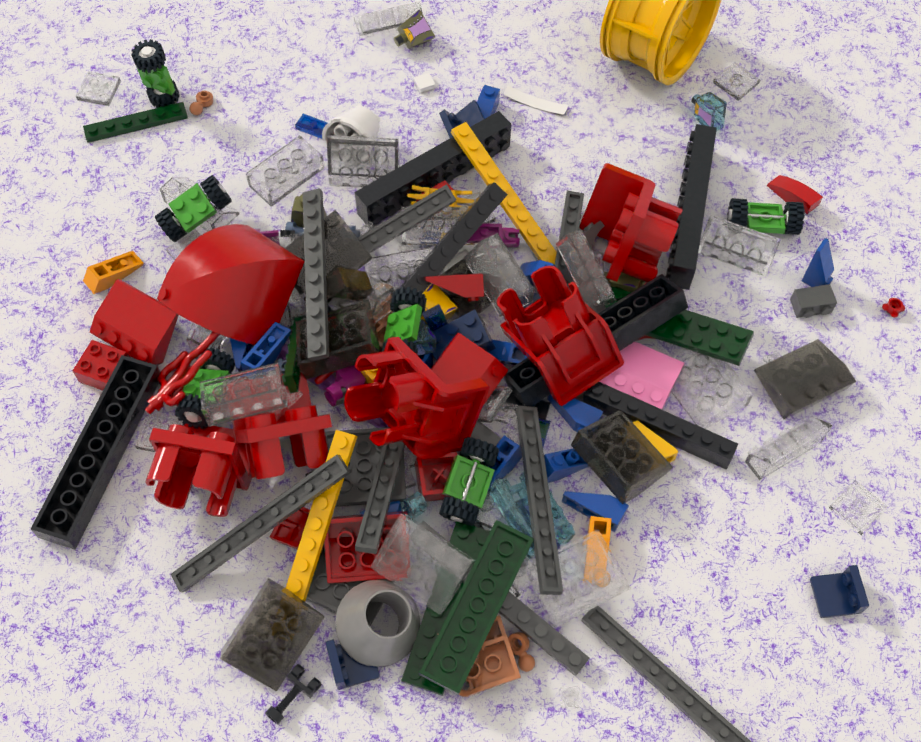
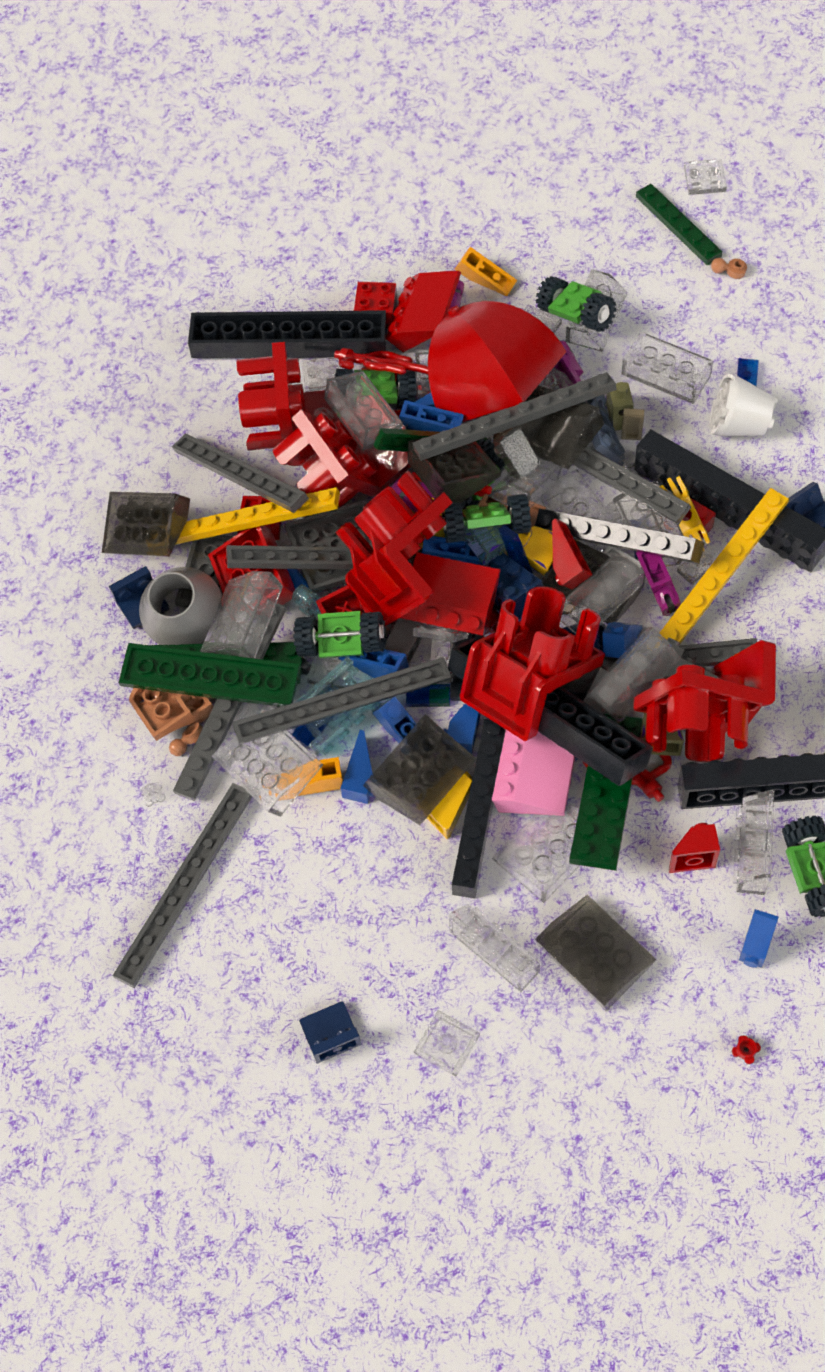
camera: 80 degrees right, 0 degrees up
plate [131,39,179,108] -> none
black bar [265,664,322,725] -> none
clear slope [327,135,400,188] -> none
dark grey brick [790,284,837,318] -> none
none -> dark tan tile [621,408,644,440]
none -> red slope [669,823,720,873]

